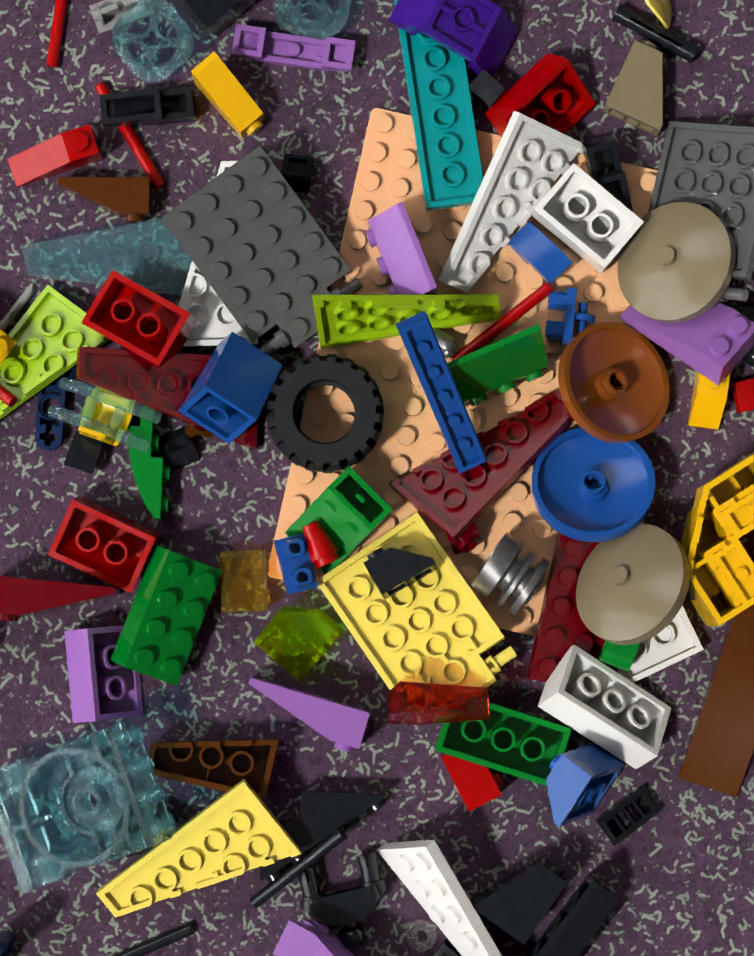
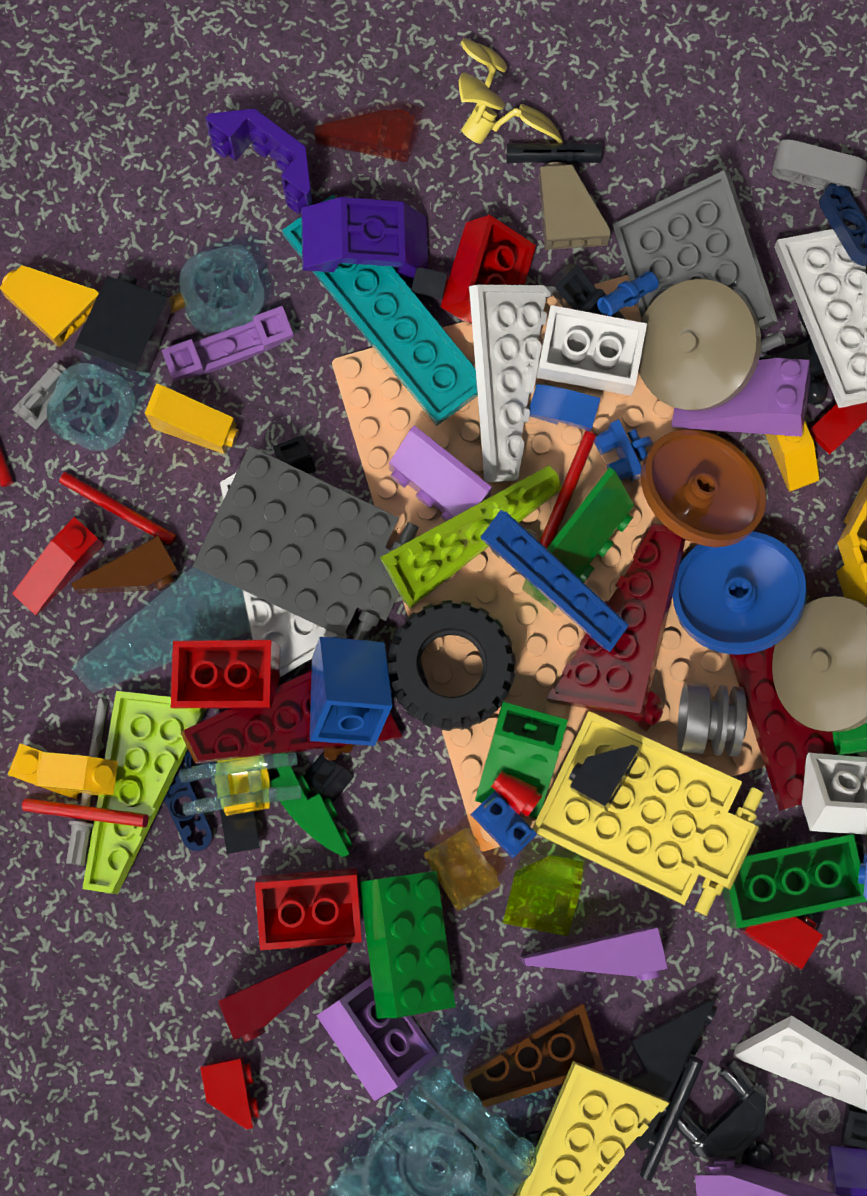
camera: 30 degrees left, 5 degrees down
black slope [99,87,198,126] -> none
clear red slope [387,681,490,725] -> none
none -> blue pin [597,271,659,316]

